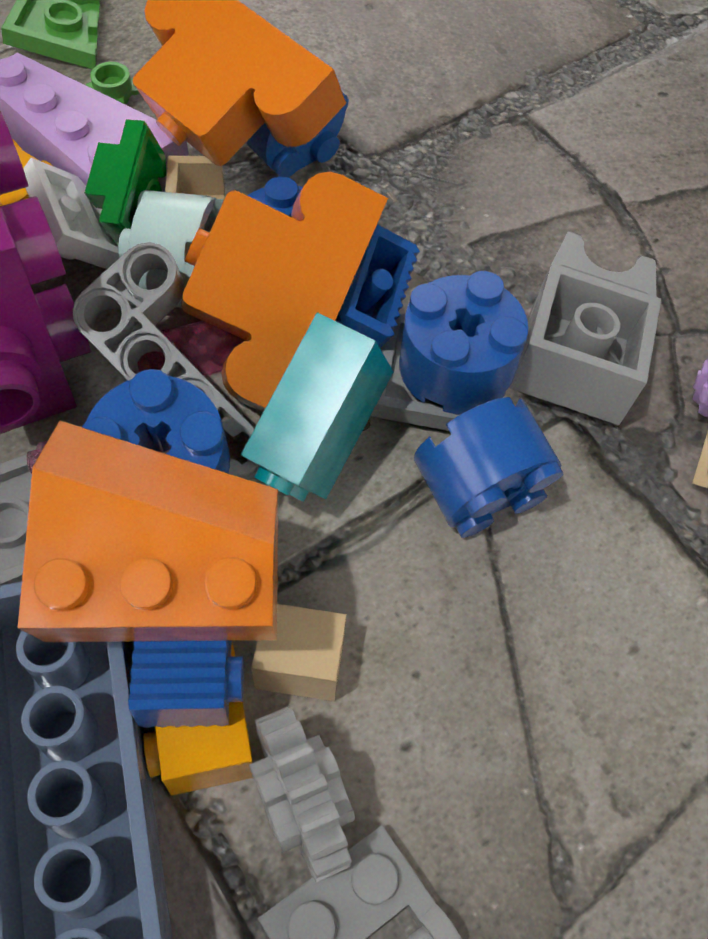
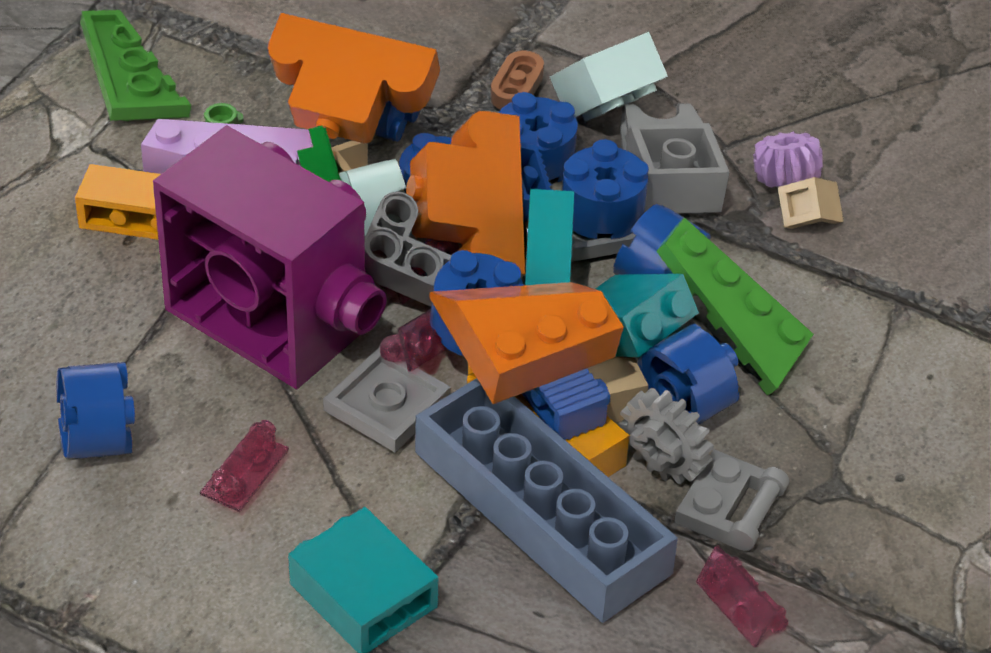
camera: 25 degrees left, 15 degrees down
none -> nougat plate [491,51,544,109]
none -> blue brick [499,92,578,182]
none -> light aqua brick [550,32,668,122]
none -> teal brick [595,274,699,357]
none -> blue brick [637,324,739,425]
none -> bright green wing [656,218,814,396]

